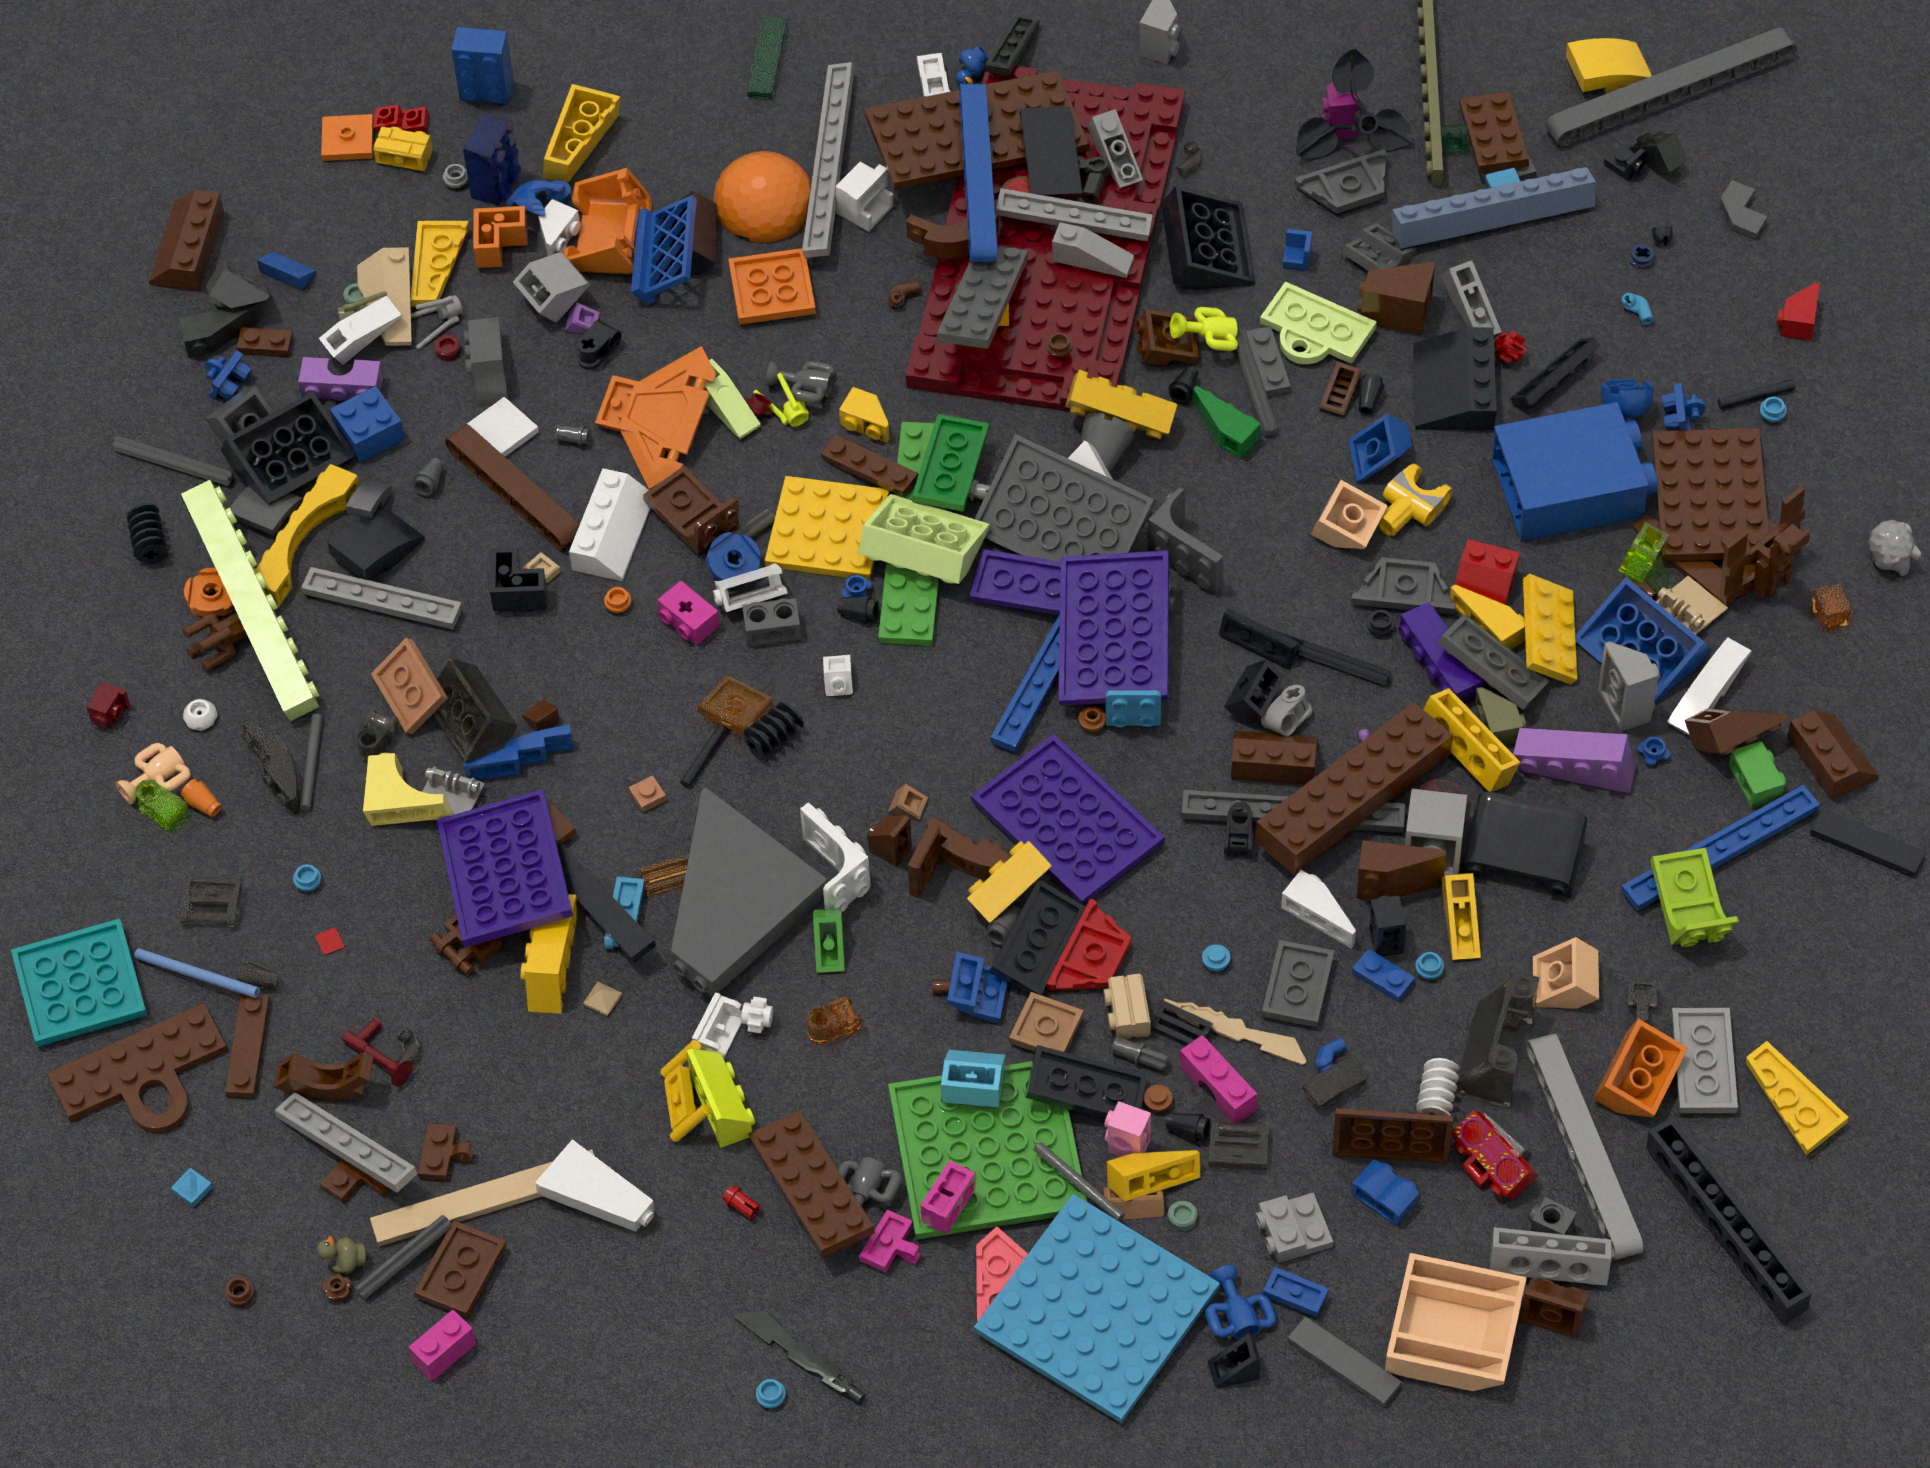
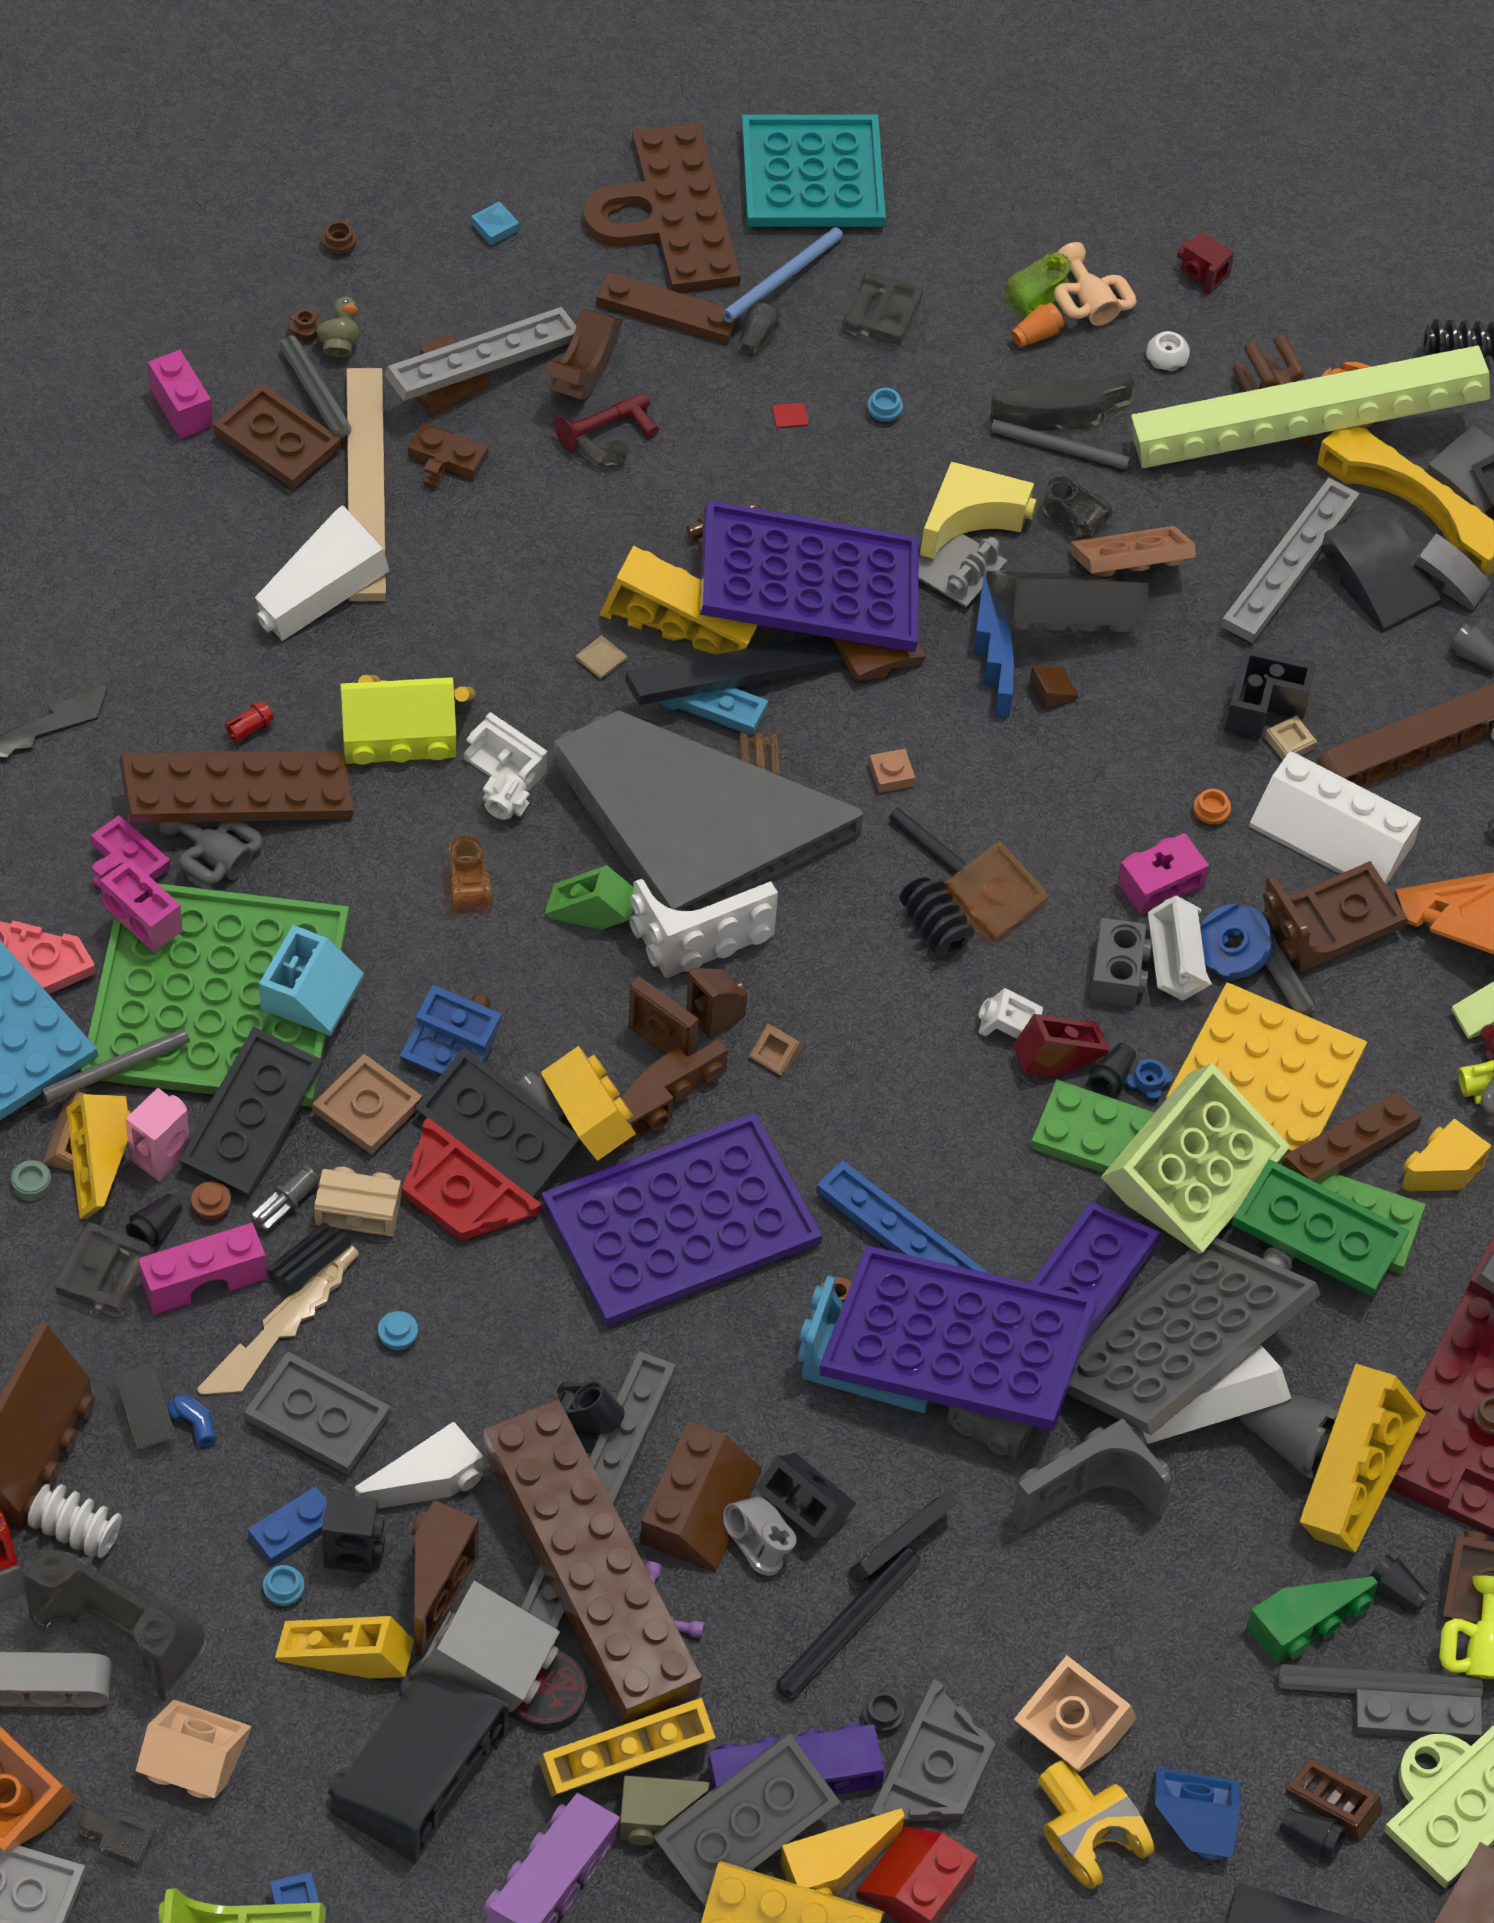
camera: 100 degrees right, 0 degrees up
none -> dark red slope [1012,1014,1110,1078]

